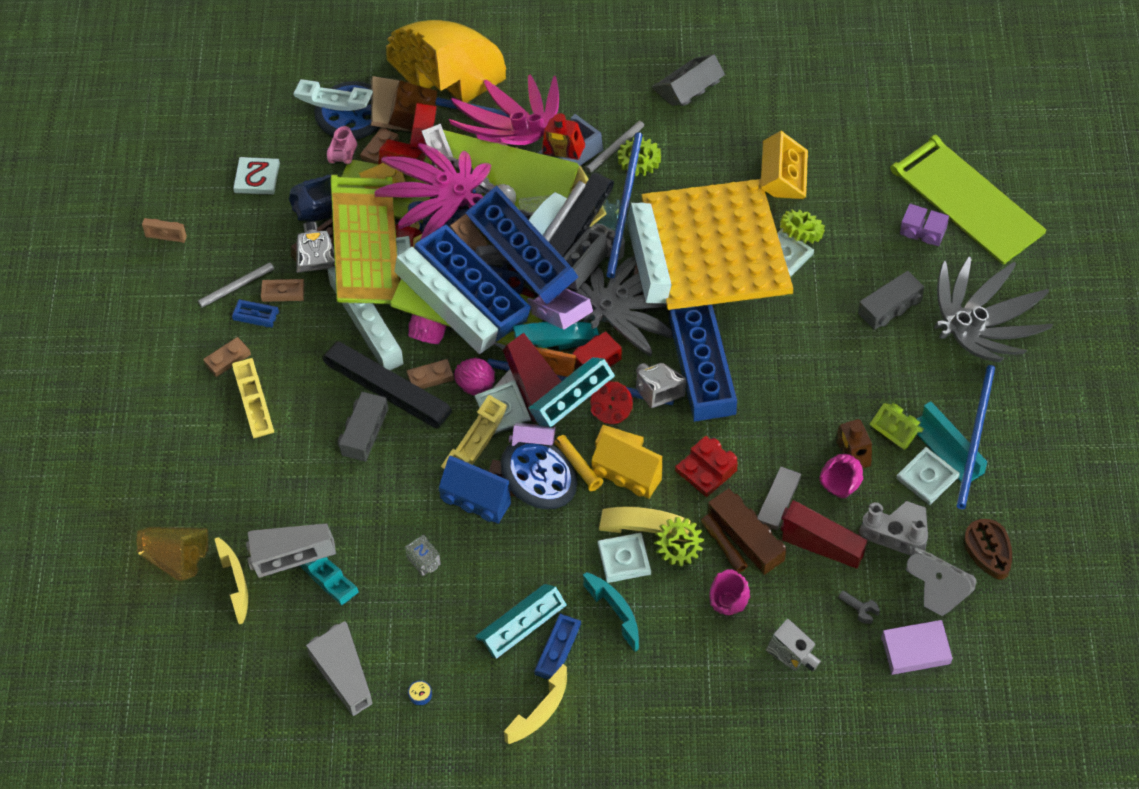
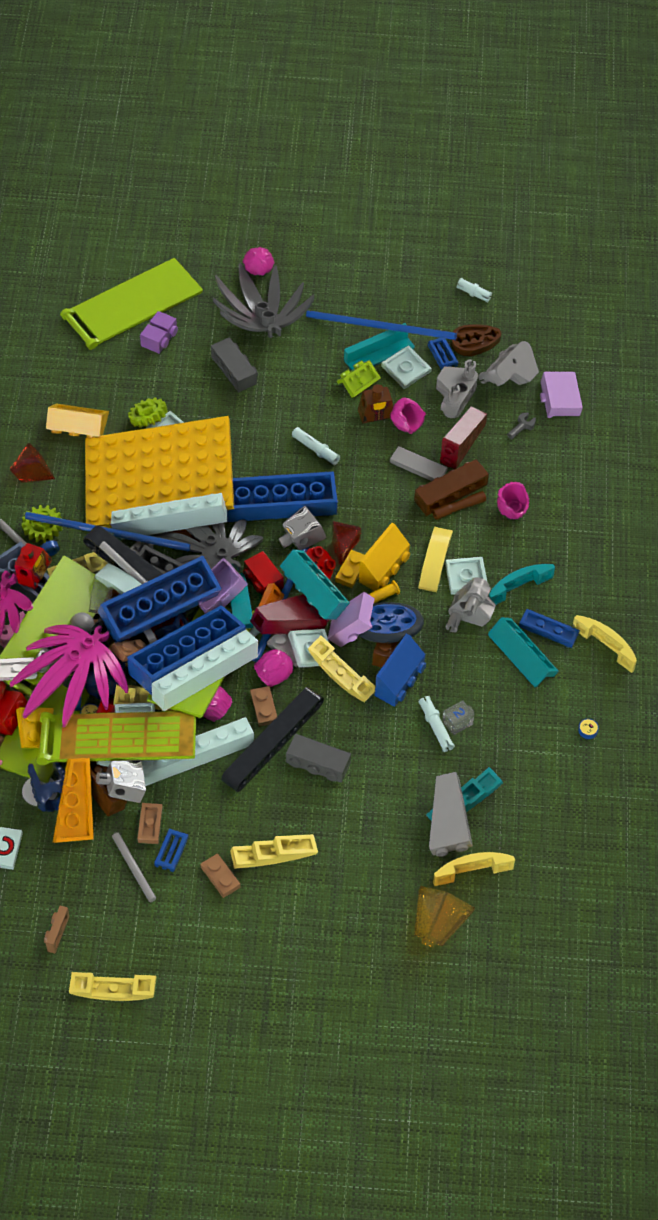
camera: 90 degrees left, 0 degrees up
light grey slope [306,621,372,716] -> none
lime gear [654,517,704,566] -> none
red plate [675,436,738,497] -> none
light grey torso [766,618,821,672] -> none
none -> clear red slope [10,443,55,482]
none -> blue tile [40,540,60,557]
none -> light orange wing [53,757,93,843]
none -> light yellow slope [69,972,156,1001]
none -> dark pink hair [243,247,274,276]
none -> light aqua pin [292,427,340,465]
none -> clear red slope [332,521,361,565]
none -> light aqua pin [418,696,455,752]
none -> blue tile [428,338,458,371]
none -> light grey piece [446,577,496,632]
none -> light aqua pin [456,278,492,303]

